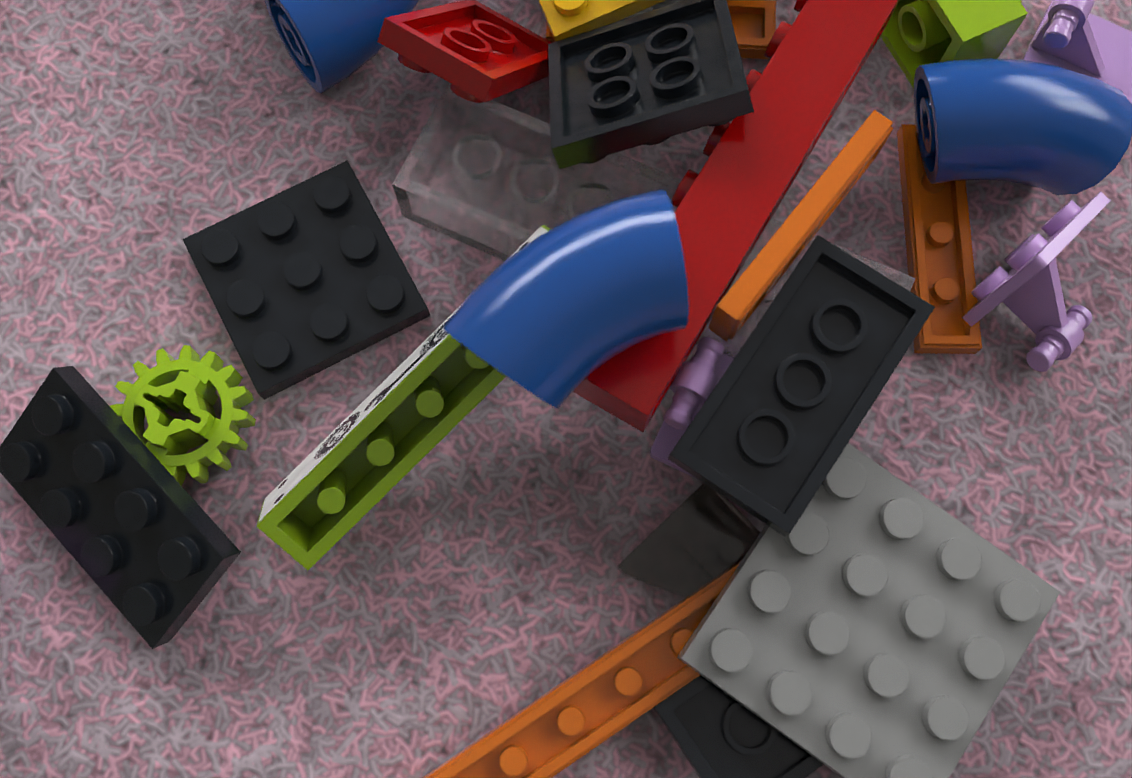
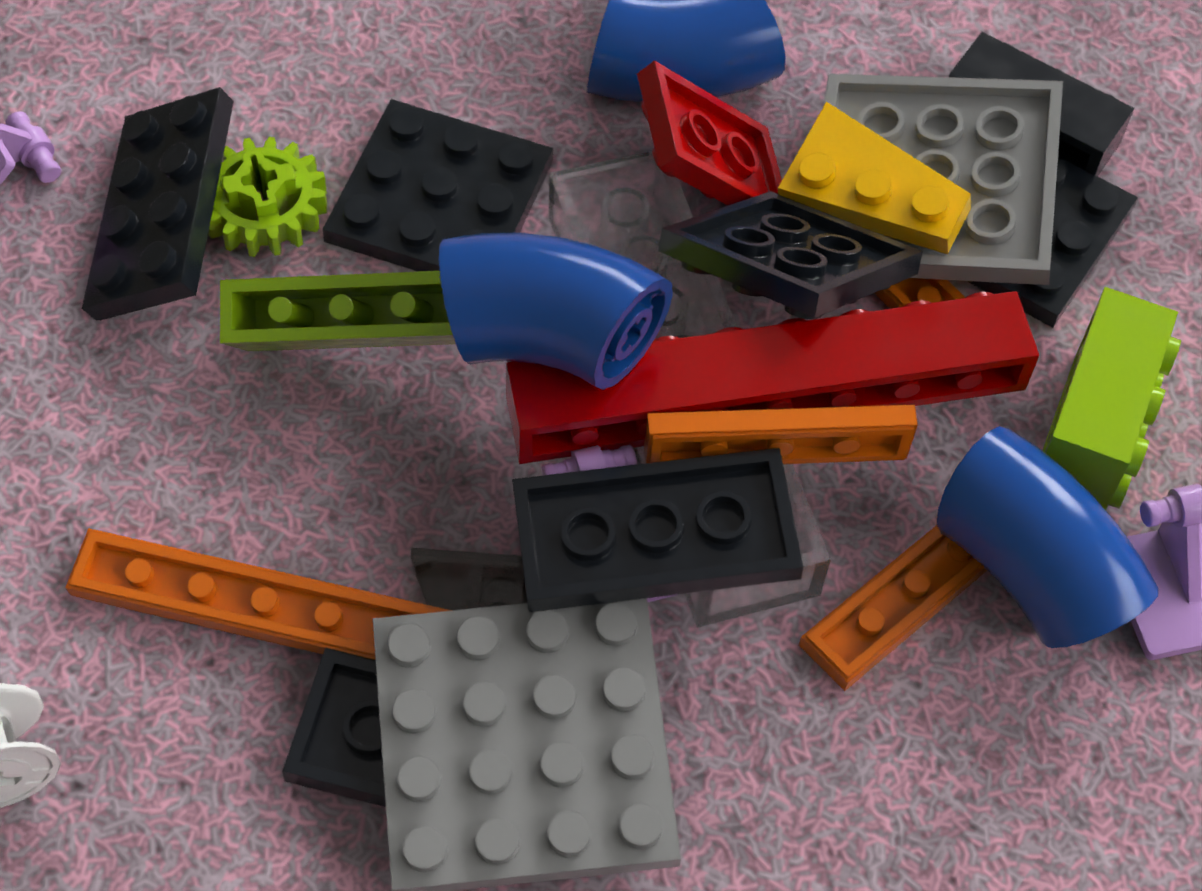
camera: 45 degrees right, 15 degrees down
lavender plate [962,192,1111,372] -> none

